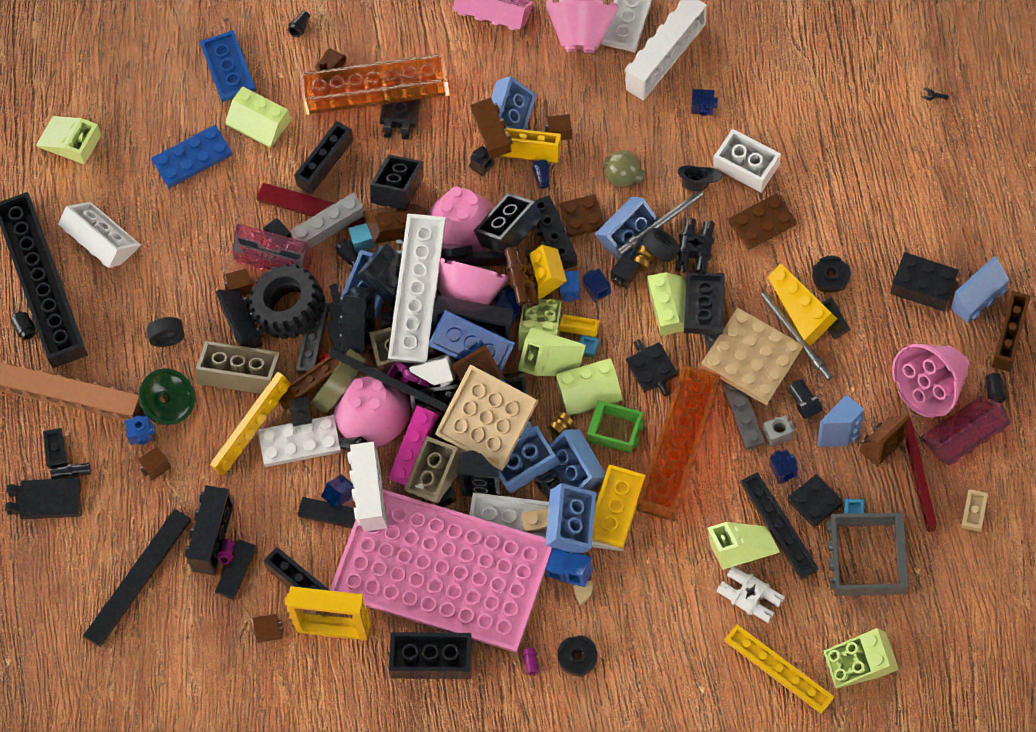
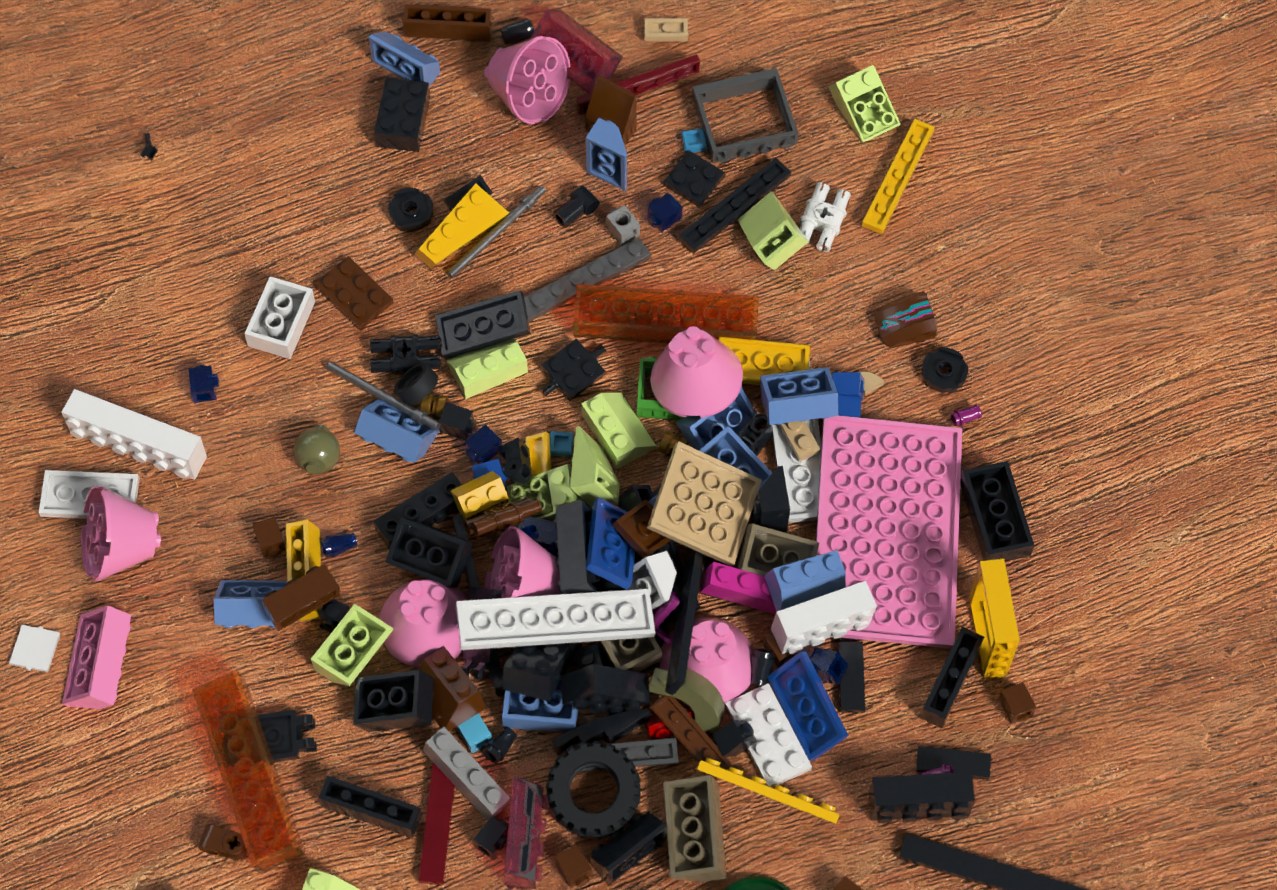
camera: 110 degrees left, 0 degrees up
reddish brown plate [559,194,604,238] -> none
black piece [678,165,722,191] -> none
tan plate [700,308,803,406] -> none
none -> yellowish green slope [311,604,393,686]
none -> black leg [499,438,531,485]
none -> bright pink cone [650,326,743,418]
none -> medium blue slope [764,550,846,611]
none -> blue plate [767,652,849,761]
none -> reddish brown slope [873,291,937,348]

